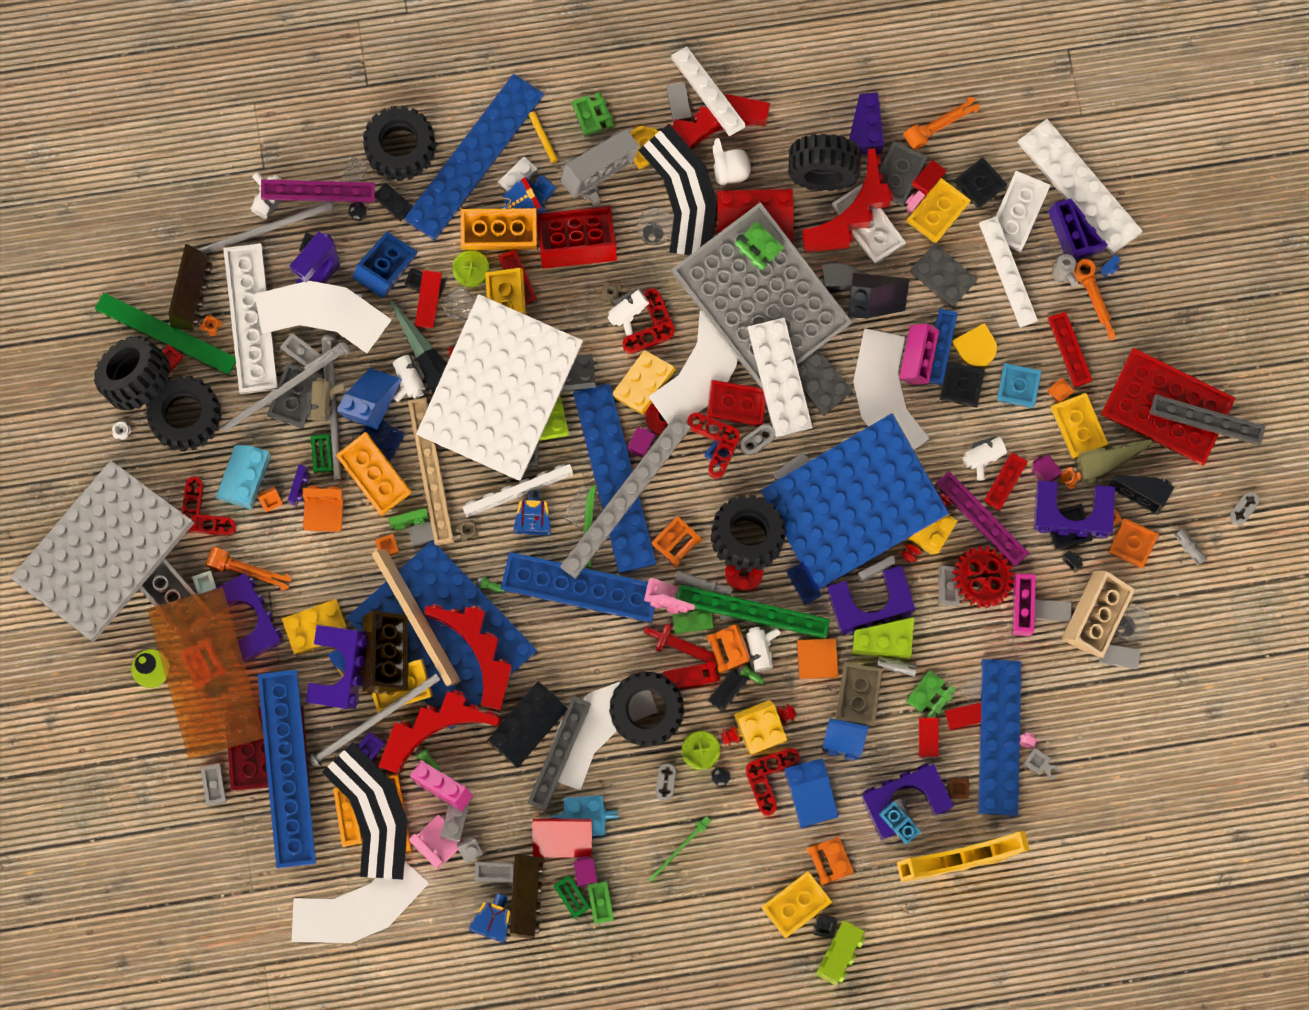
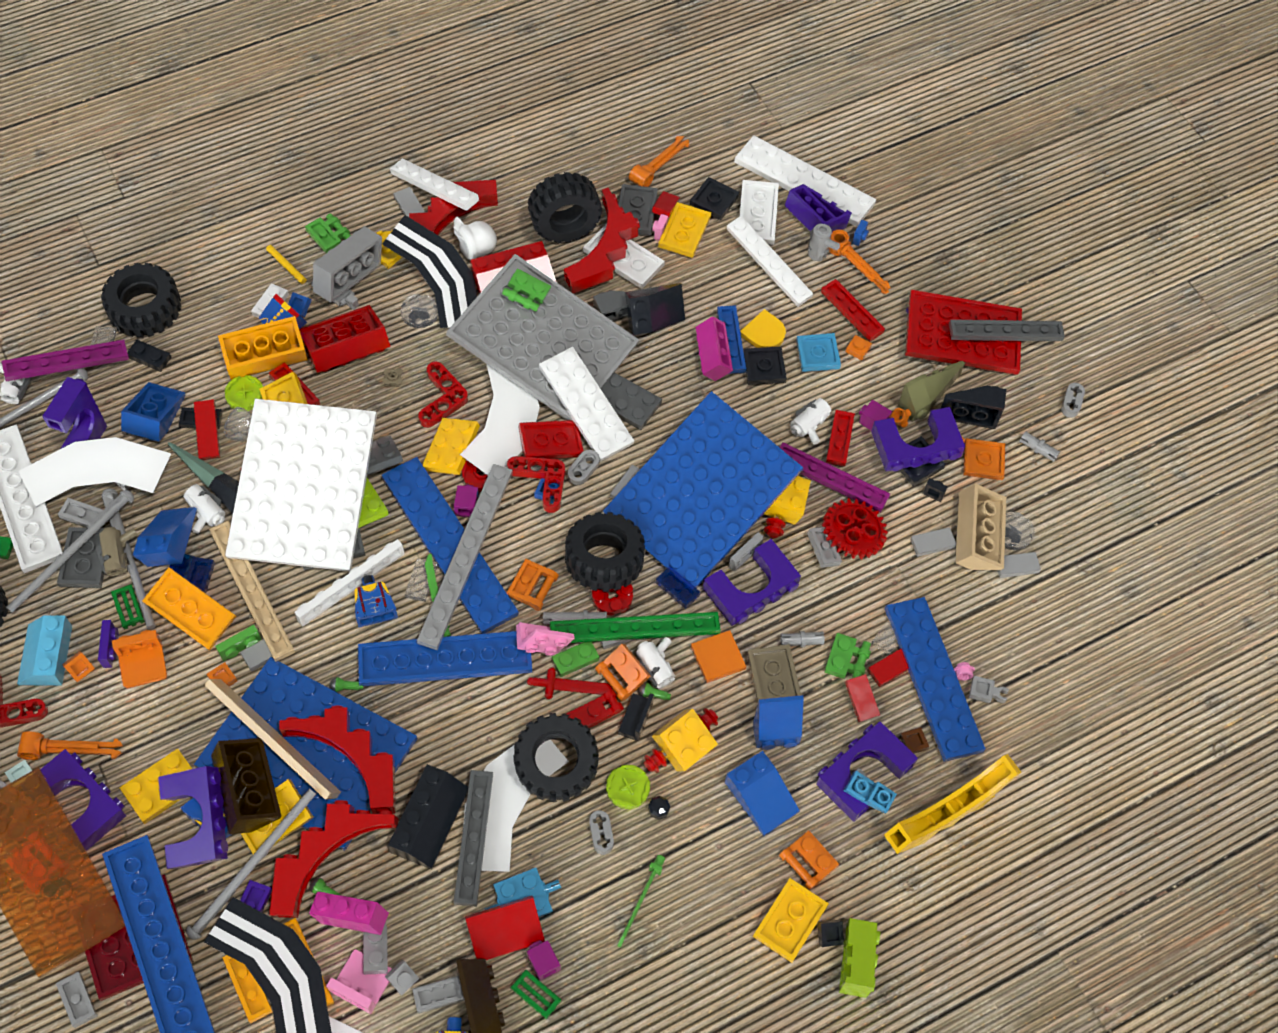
camera: 20 degrees left, 15 degrees down
black tile [348,202,367,221] -> none
blue plate [404,73,544,241] -> none
dark tan plate [457,520,479,541] -> none
bright green plate [587,881,614,925] -> none
white piece [607,289,649,336] -> none
red beam [745,748,800,816] -> none
dark purple wedge [849,92,884,155] -> none
lime wedge [852,617,914,659] -> none
white sticker [853,328,929,450] -> none
dark grey plate [910,243,977,308] -> none
dark pink brick [1012,574,1036,636] -> none
yellow plate [1050,393,1108,460] -> none

